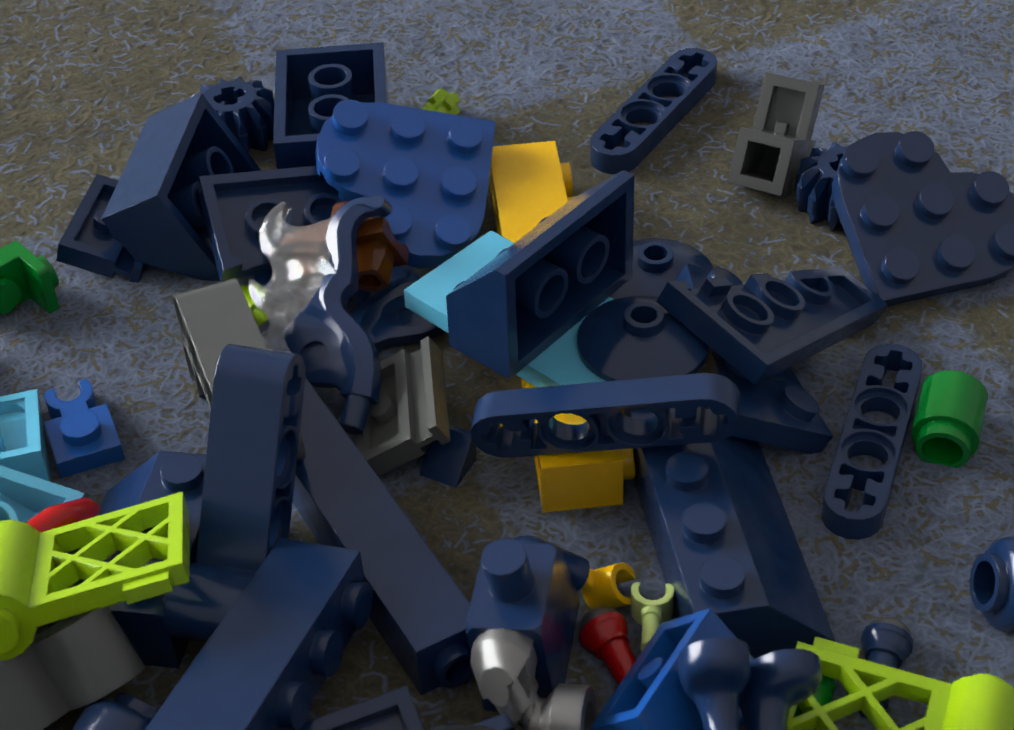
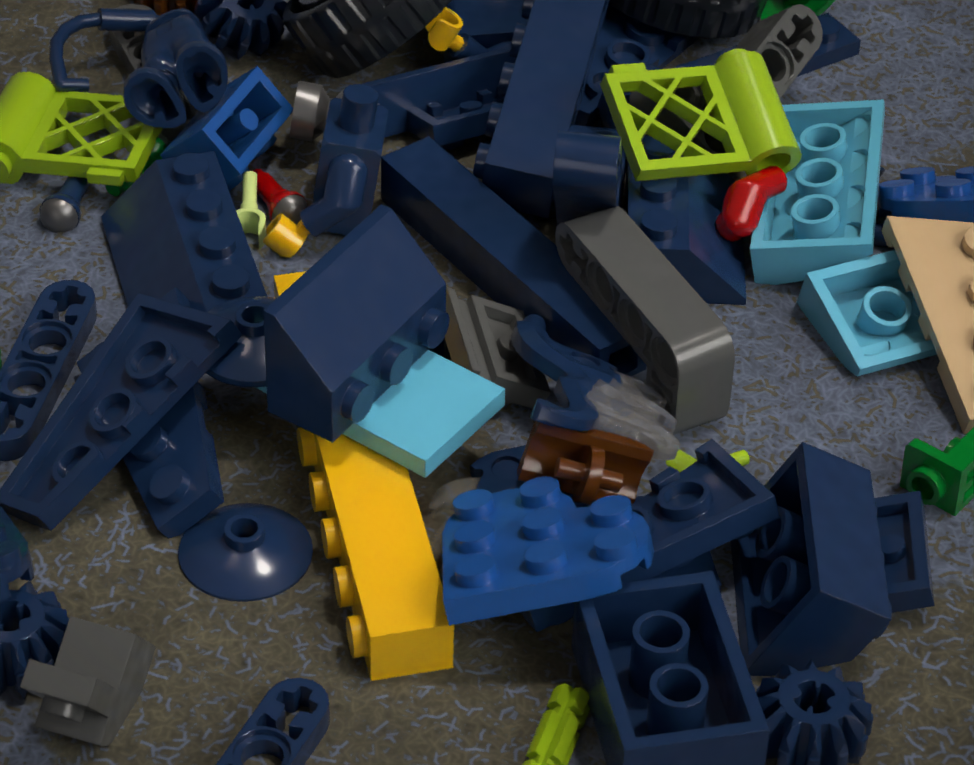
camera: 170 degrees right, 0 degrees up
blue plate [44,379,125,478] -> none
dark blue beam [470,373,740,458] -> none

